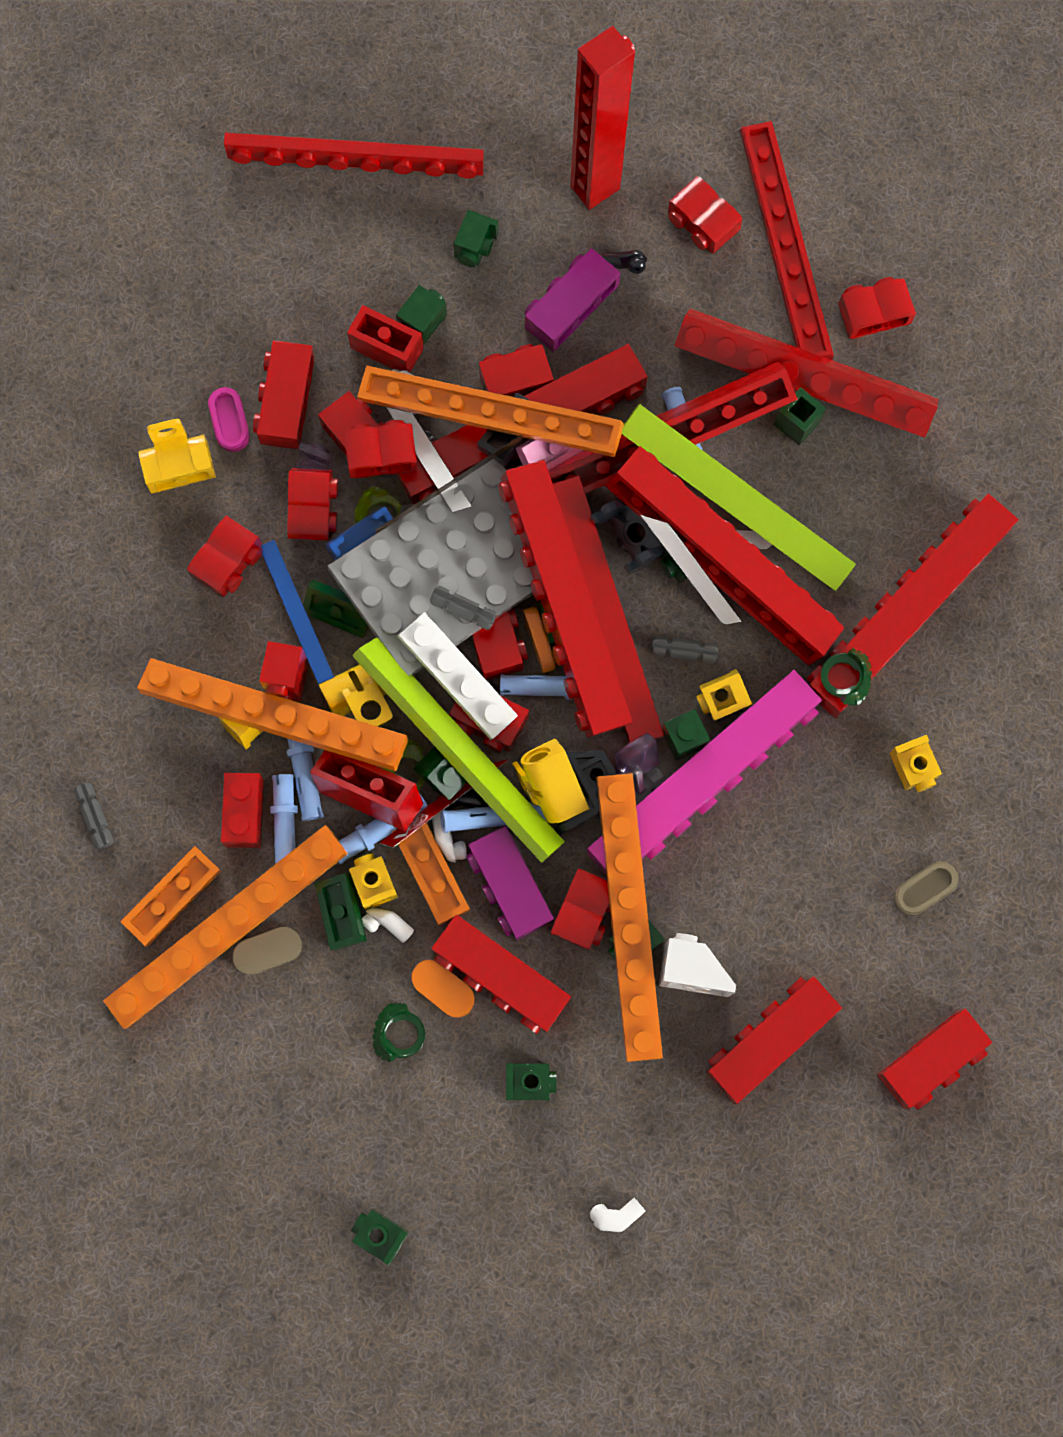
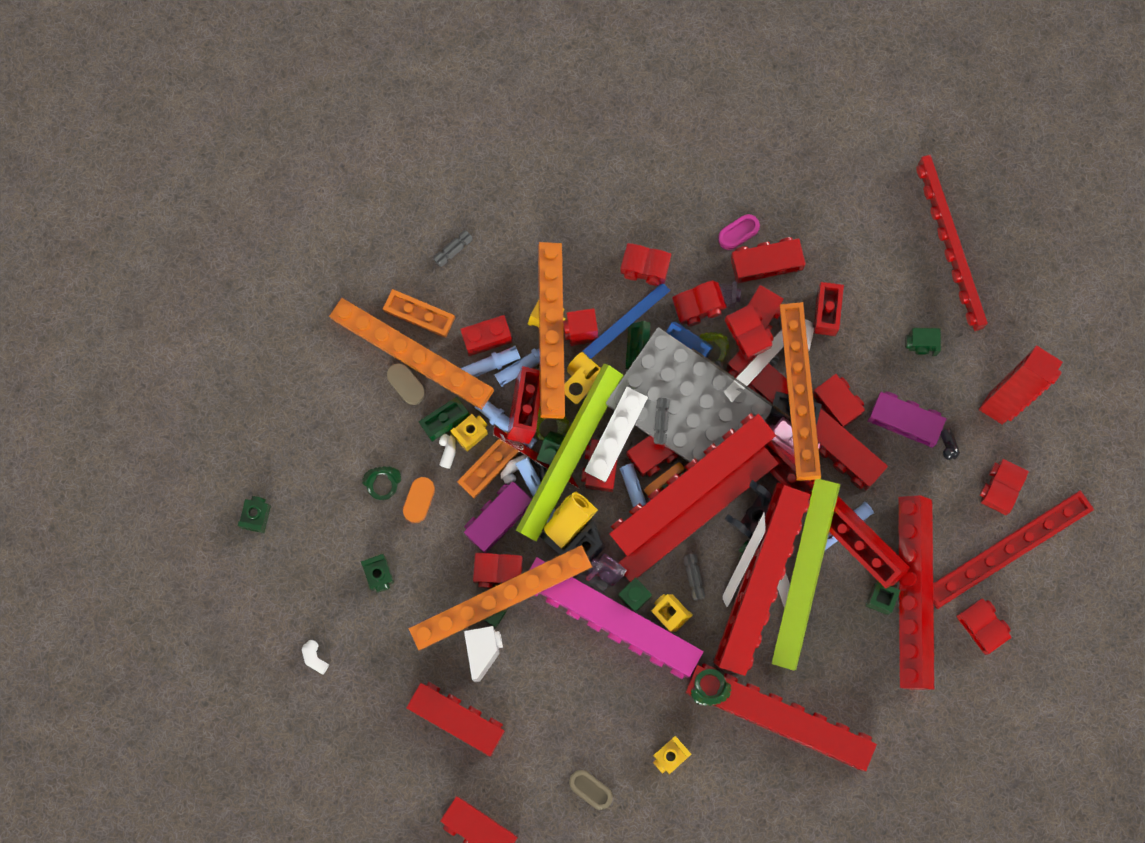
camera: 75 degrees right, 0 degrees up
yellow piece [139,419,216,494] -> none
dark green brick [396,285,447,344] -> none
red brick [431,914,572,1034] -> none

